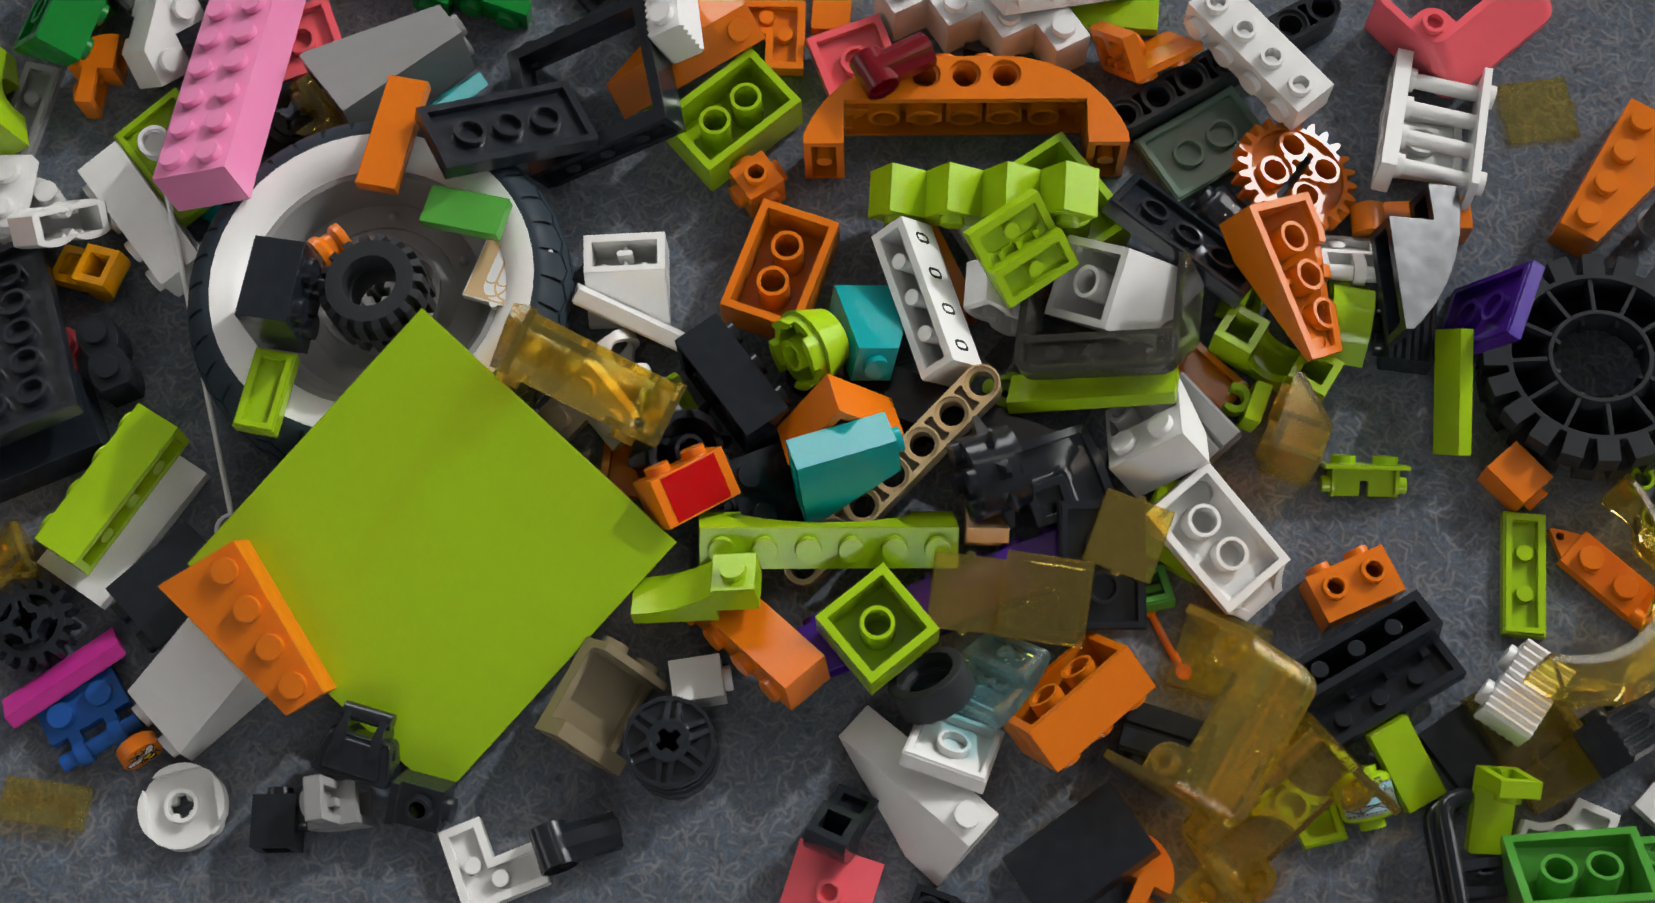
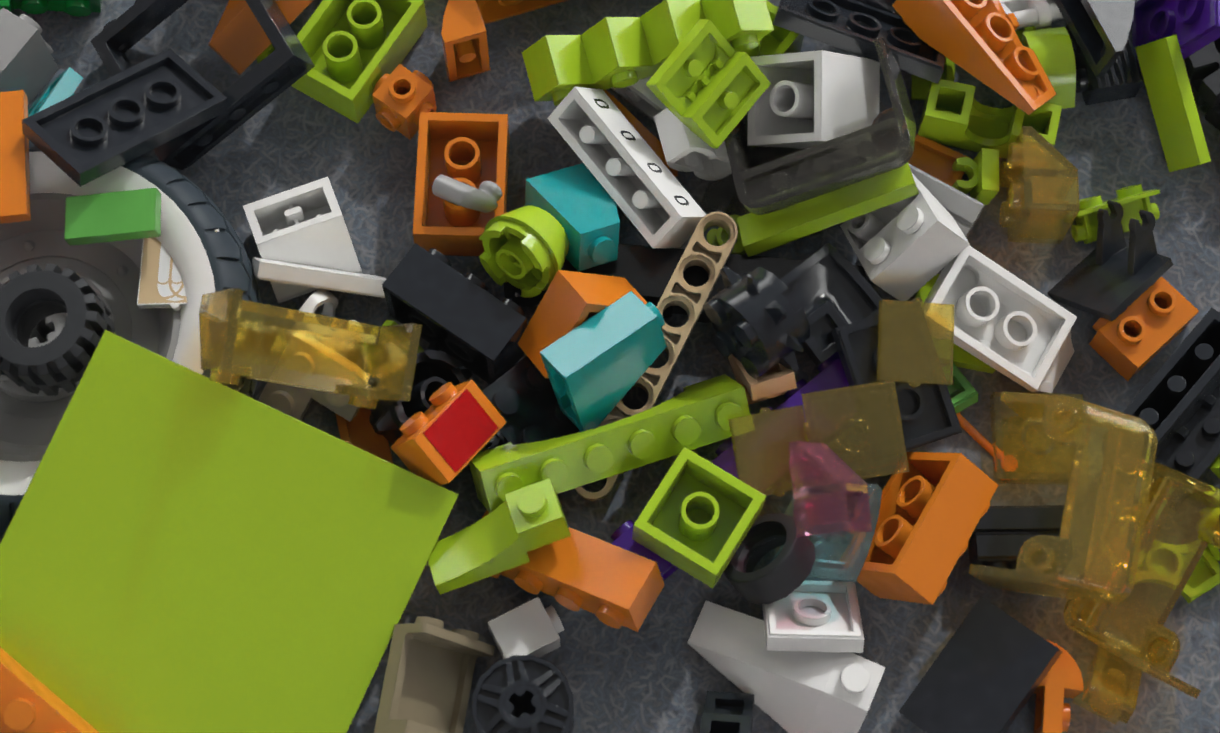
camera: 25 degrees left, 0 degrees up
none -> light grey arm [432,174,502,213]
none -> clear pink slope [789,441,872,538]
none -> black plate [1047,200,1173,321]

